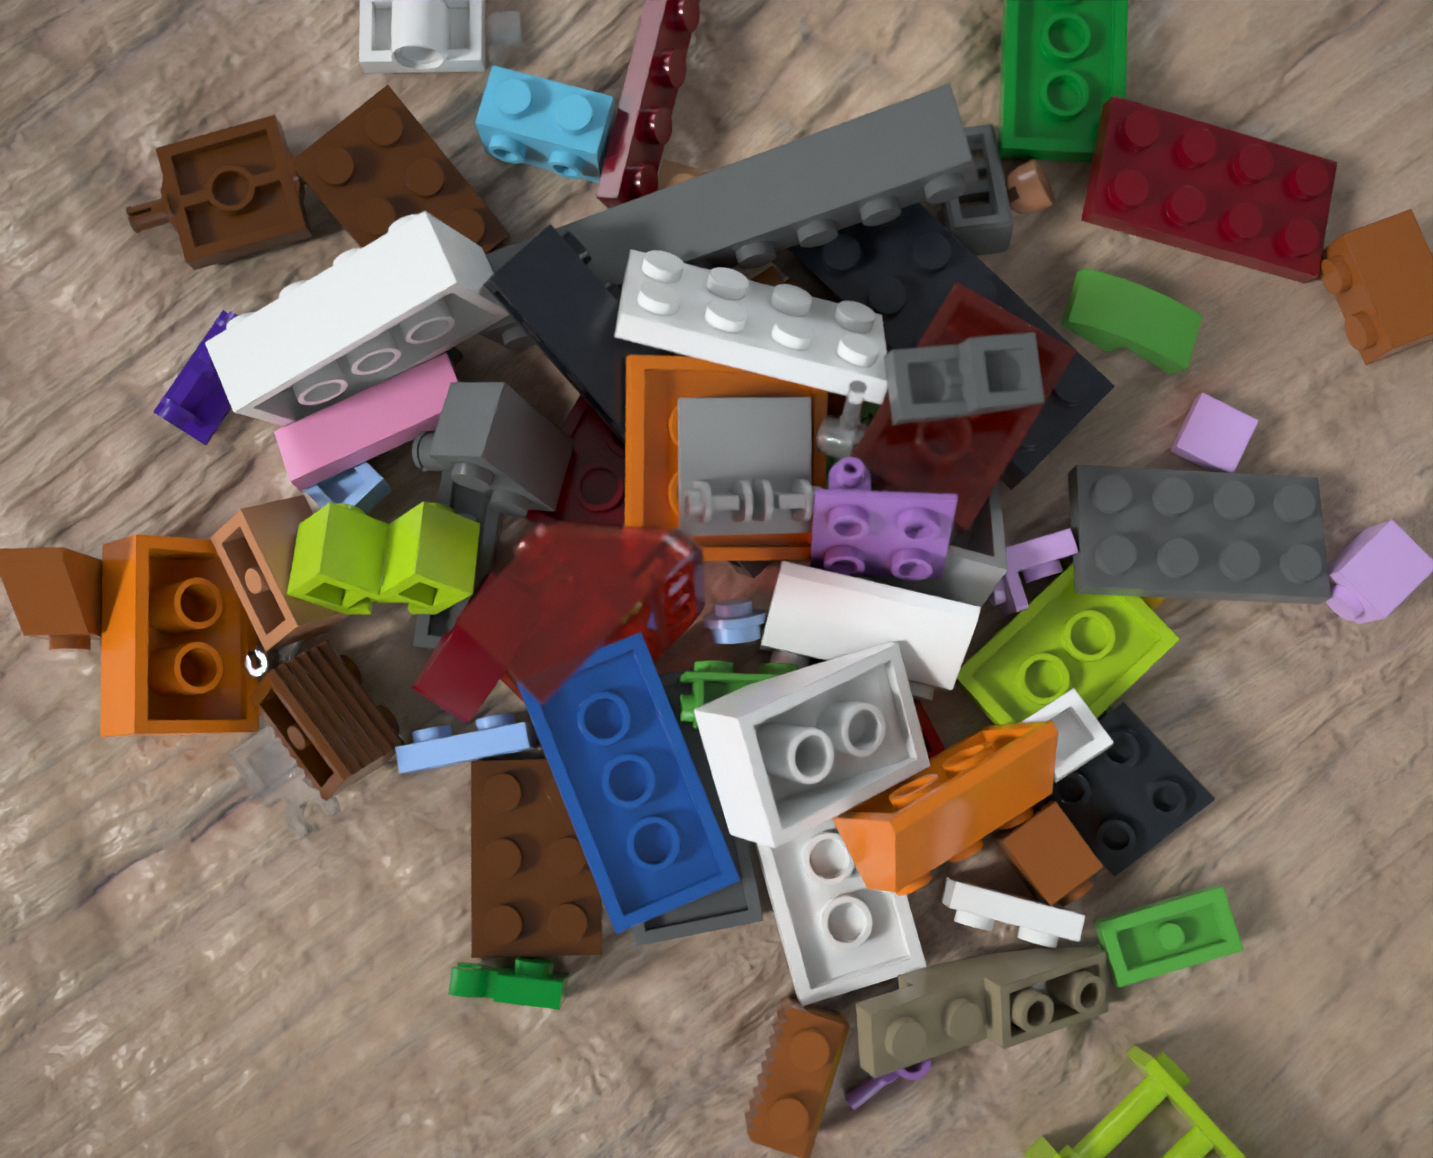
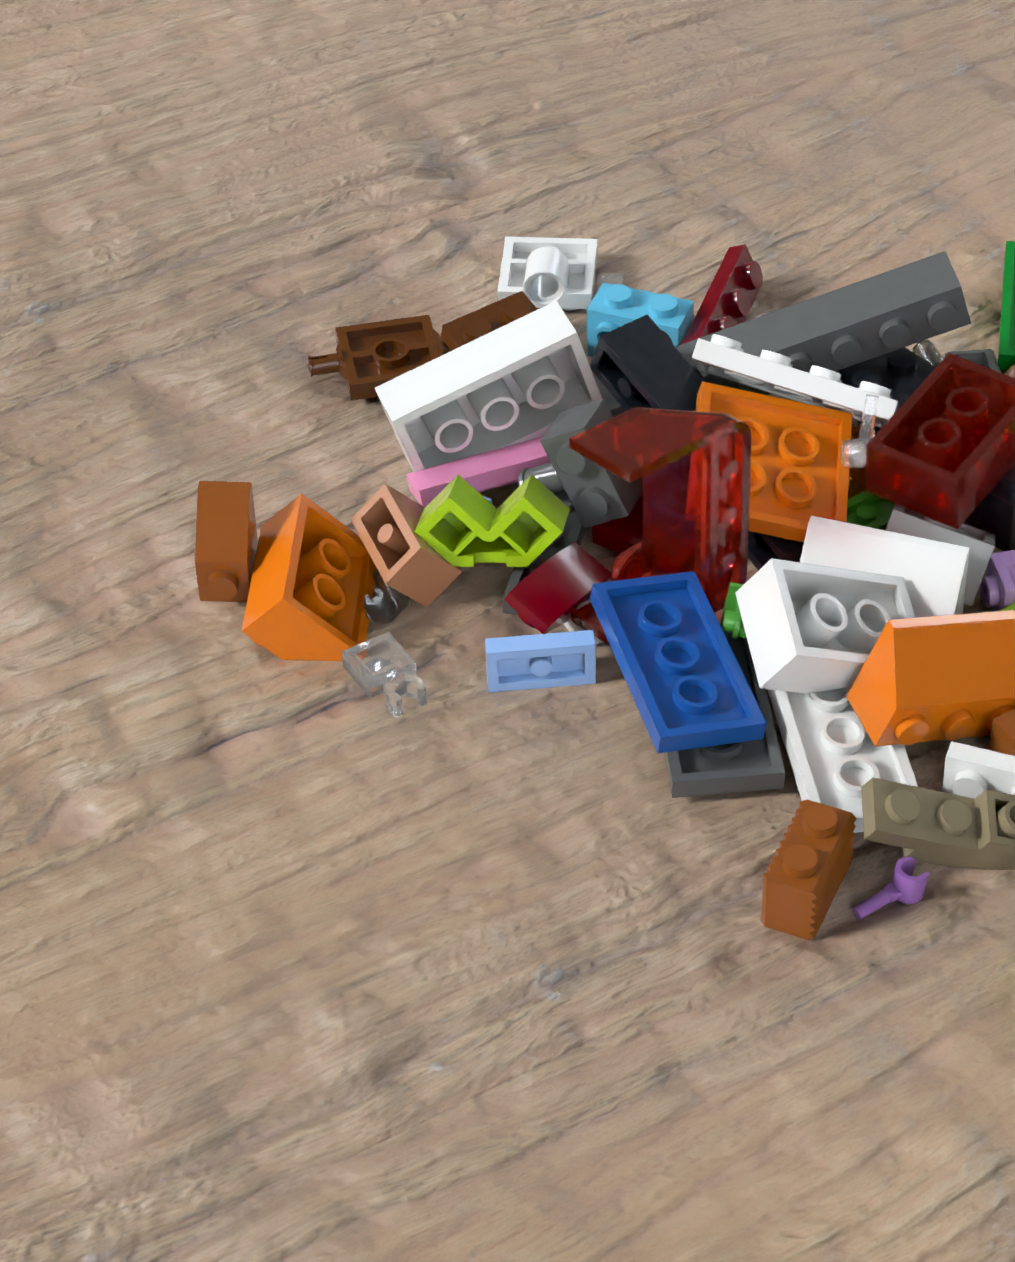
camera: 10 degrees right, 40 degrees down
dark purple hinge [153,310,238,446] -> none
reddish brown brick [250,640,404,801] -> none
green plate [448,957,569,1010] -> none
reddish brown plate [471,759,604,958] -> none
light grey hinge [678,397,822,536] -> none
medium lavender hinge [810,457,958,581] -> none
dark grey slope [884,333,1044,425] -> none

